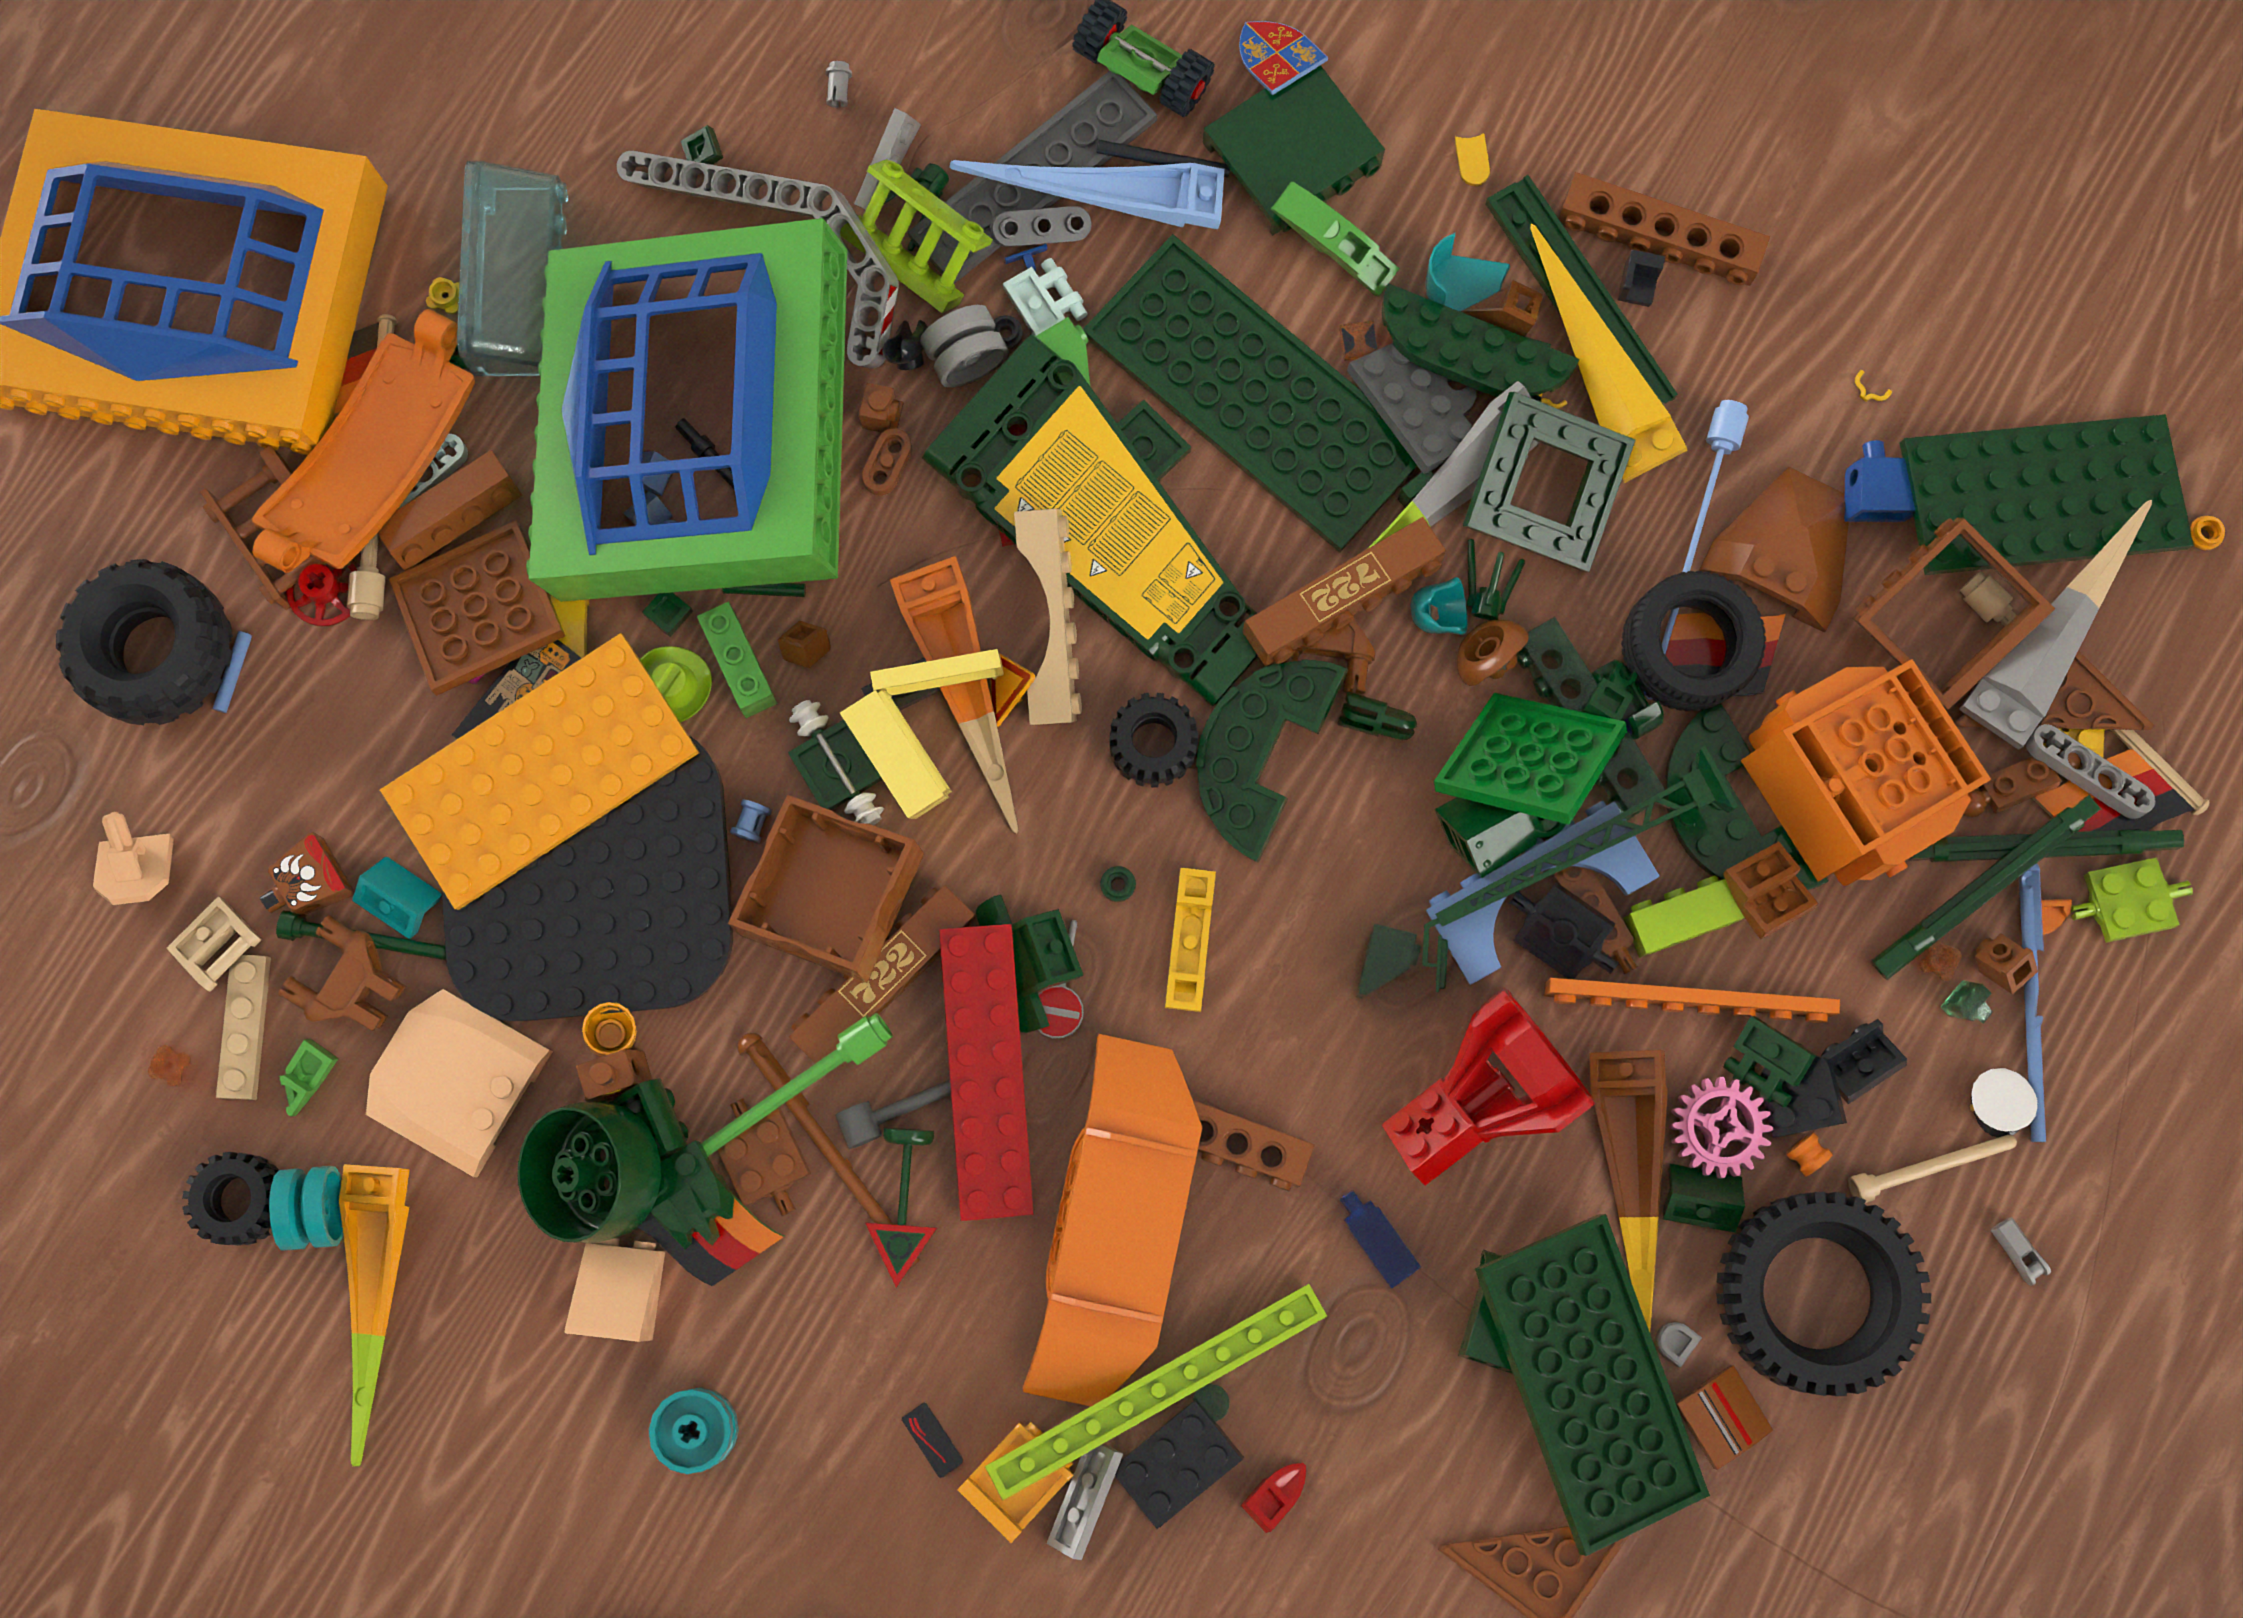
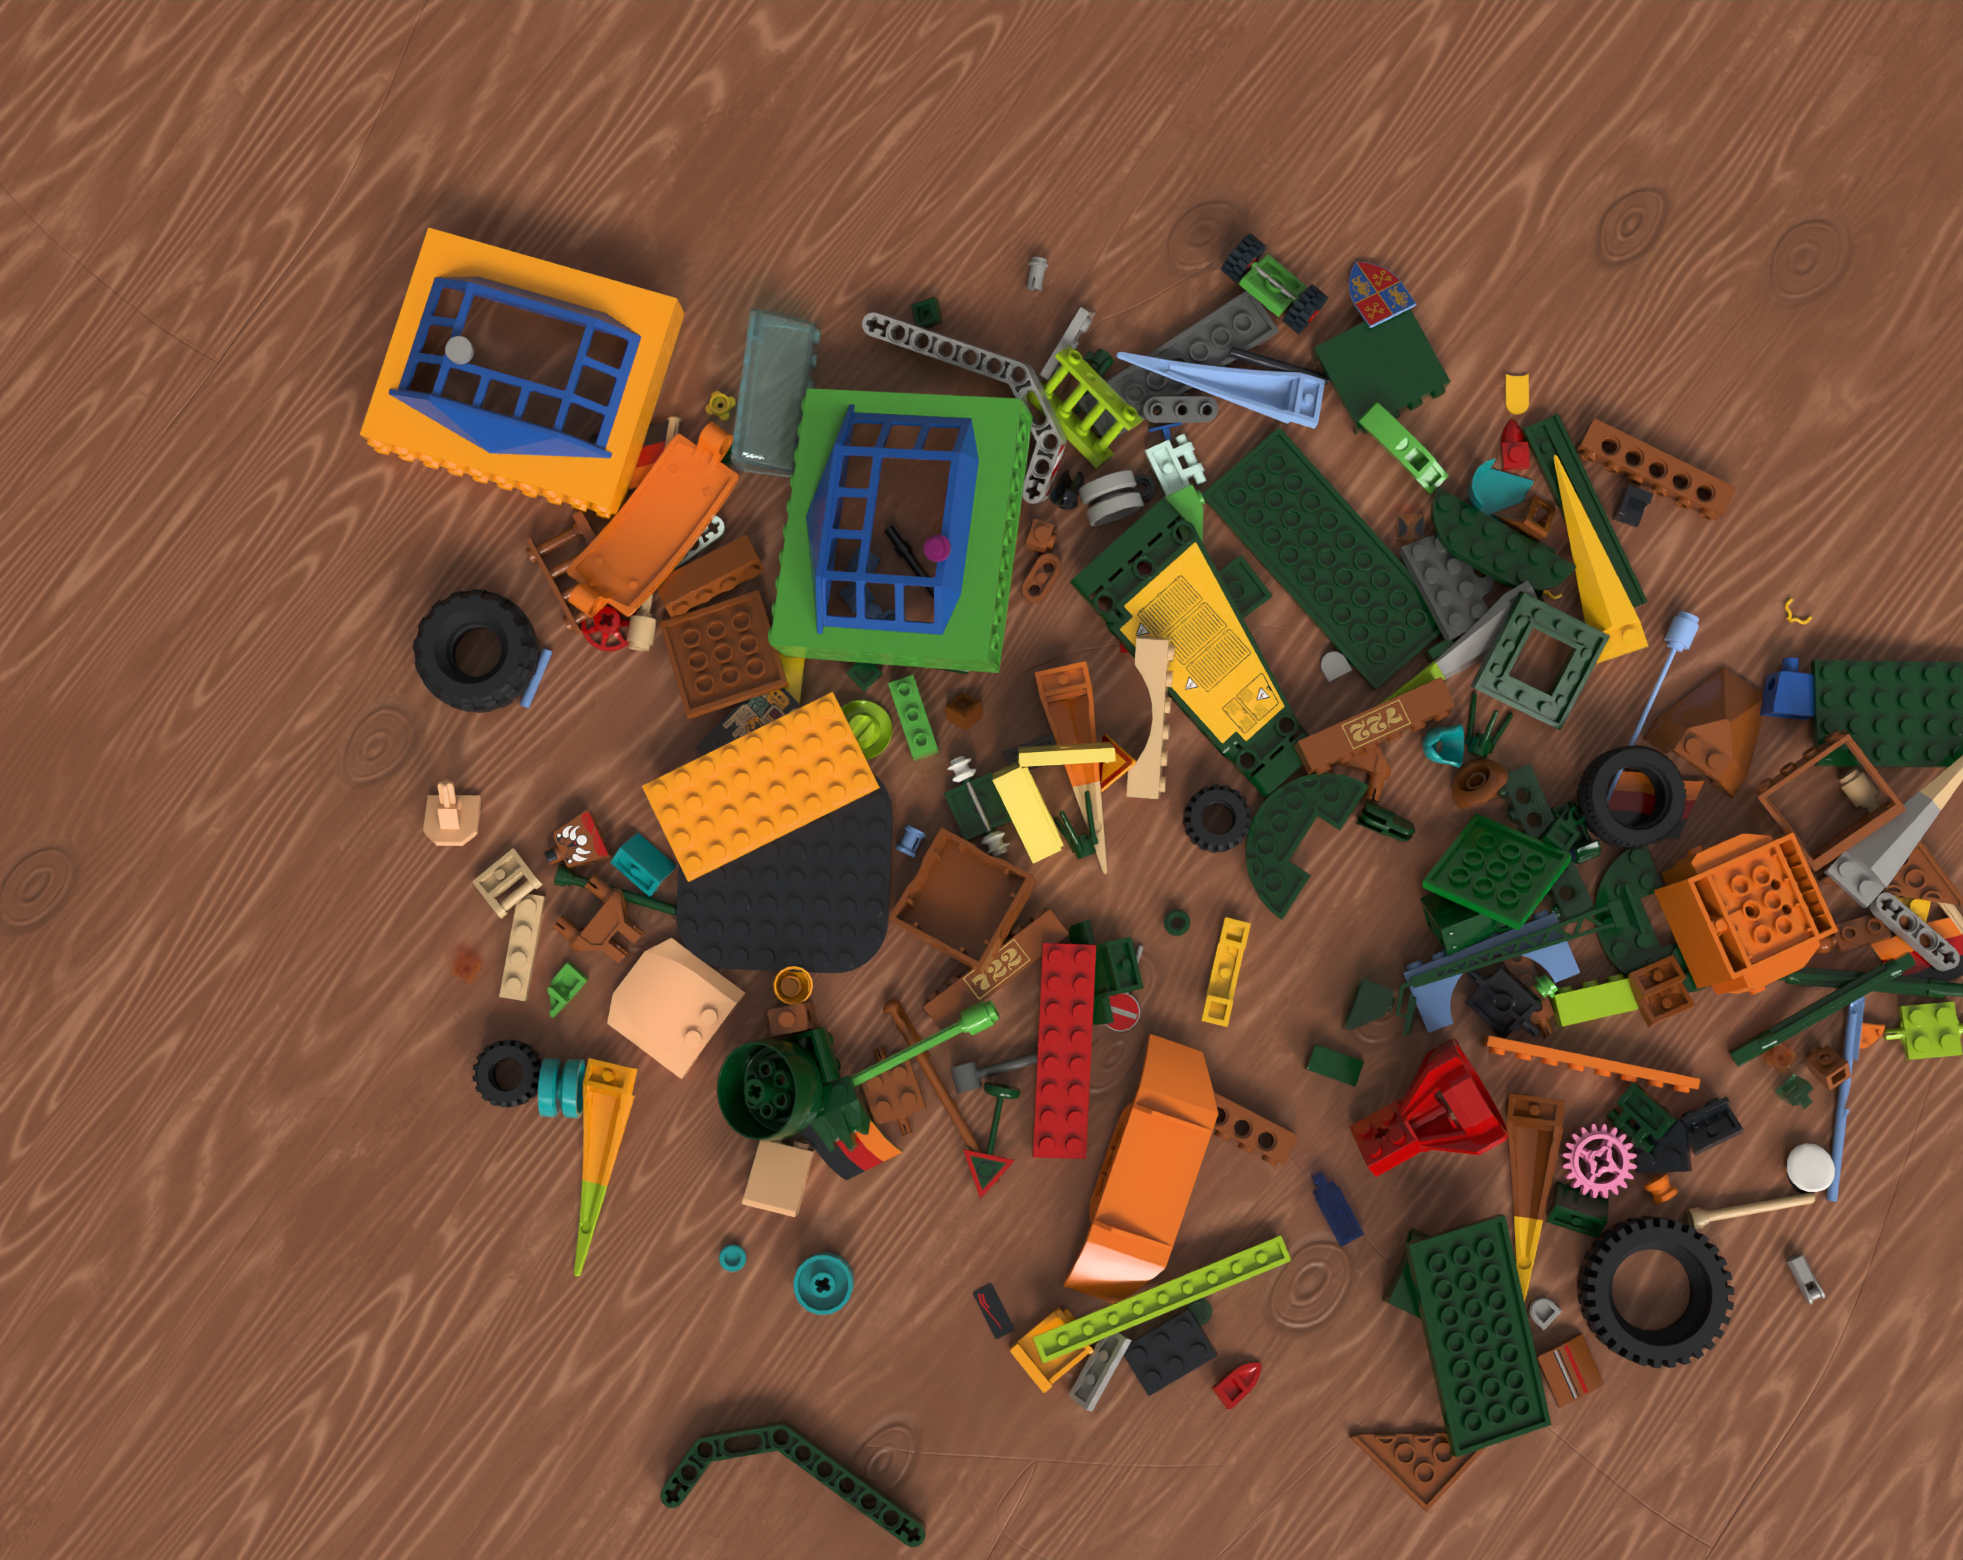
camera: 10 degrees right, 5 degrees up
none -> light grey tile [445,336,474,365]
none -> teal tile [719,1244,747,1272]
none -> magenta plate [924,535,951,562]
none -> dark green plant [1054,791,1099,860]
none -> dark green slope [1305,1044,1364,1087]
none -> light grey tile [1320,652,1352,683]
none -> red plate [1500,419,1530,471]
none -> bright green plate [1533,974,1558,999]

